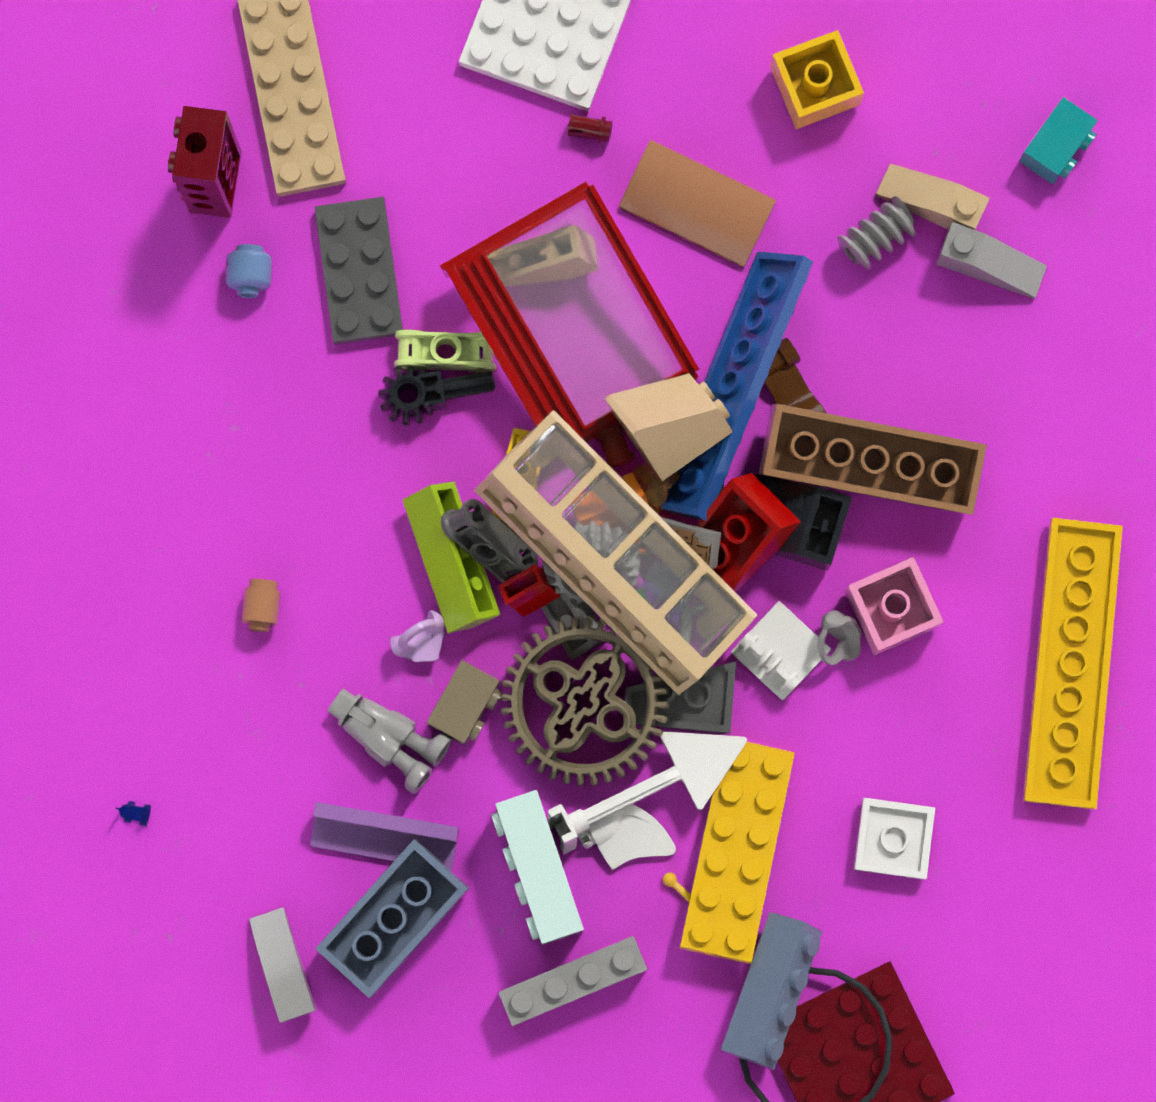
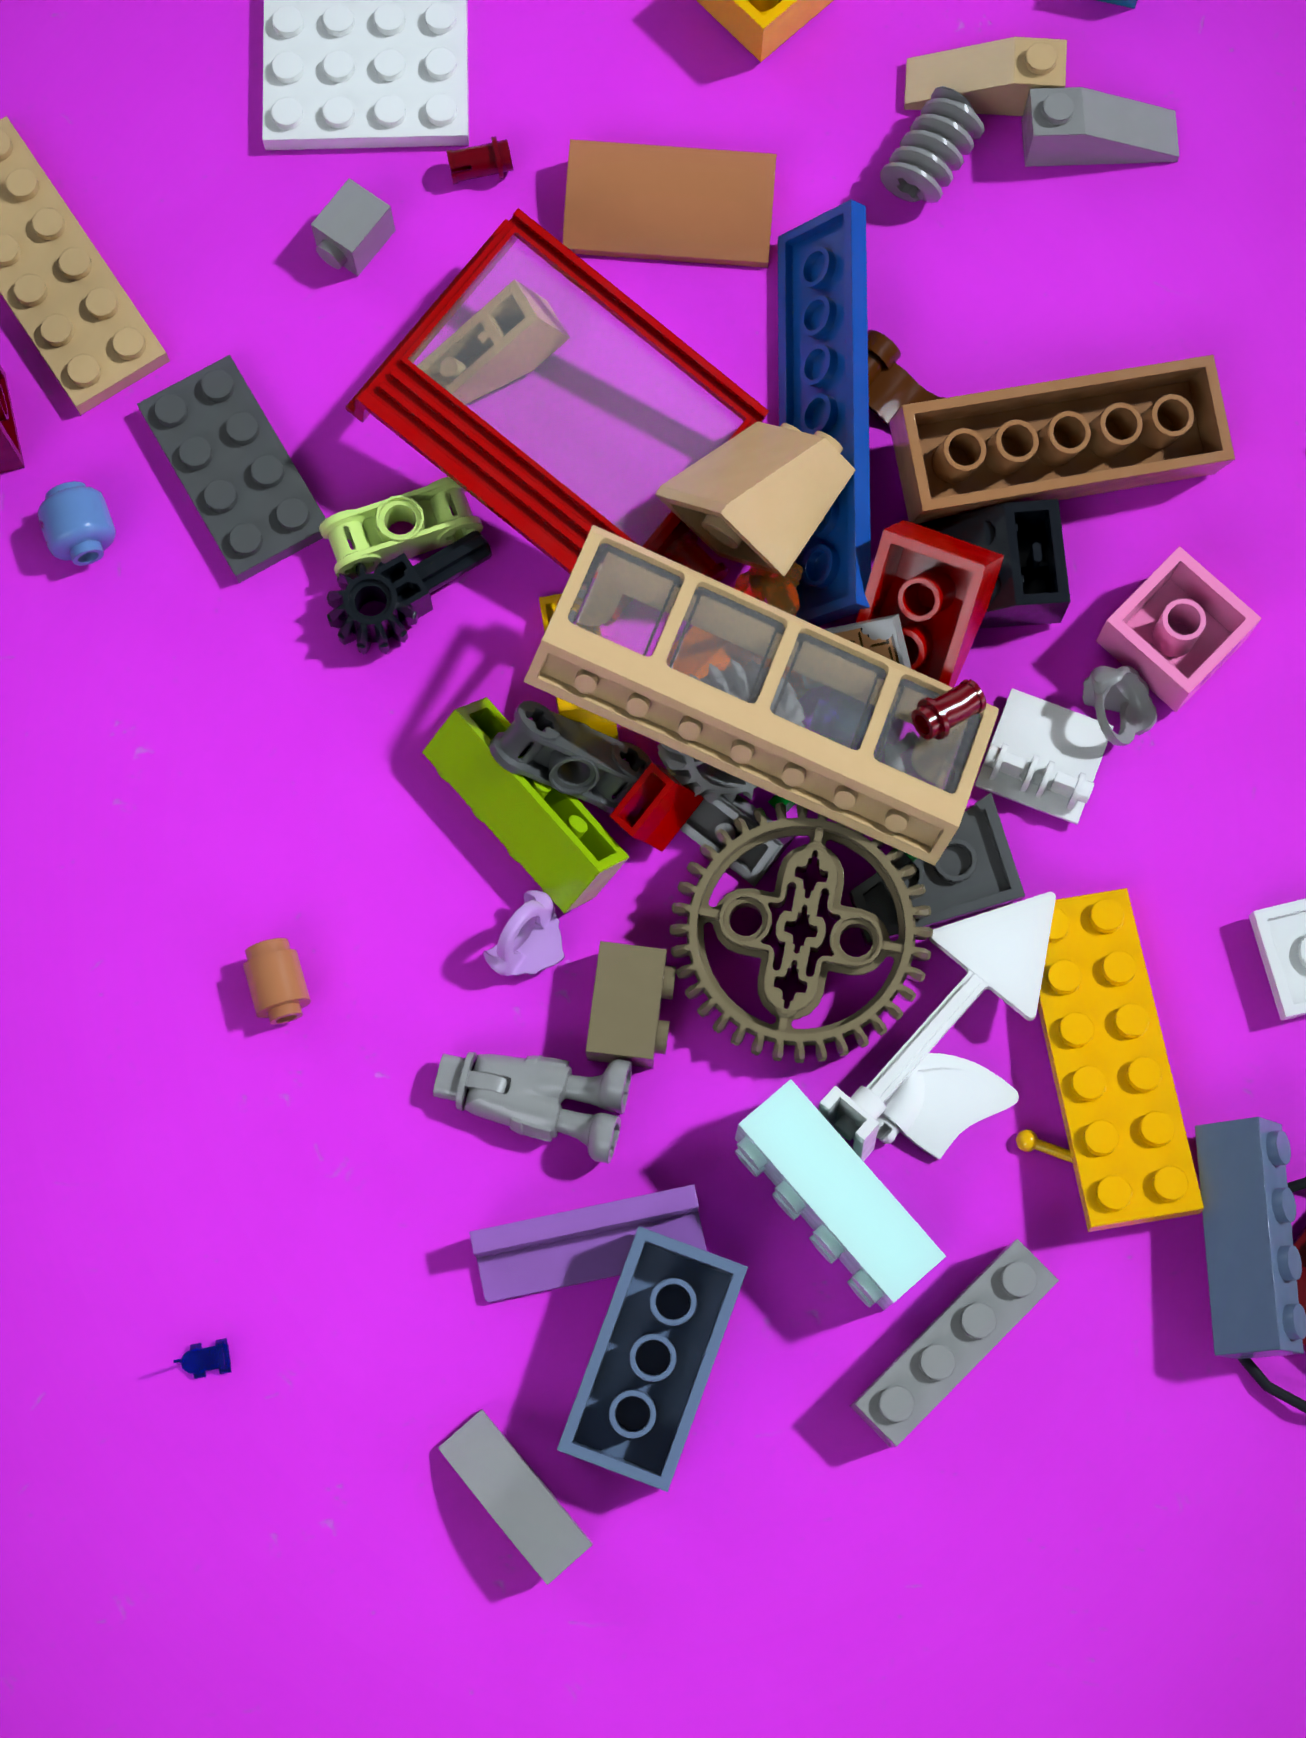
camera: 20 degrees left, 5 degrees down
none -> light grey brick [311,178,396,276]
none -> dark red pin [911,679,986,740]

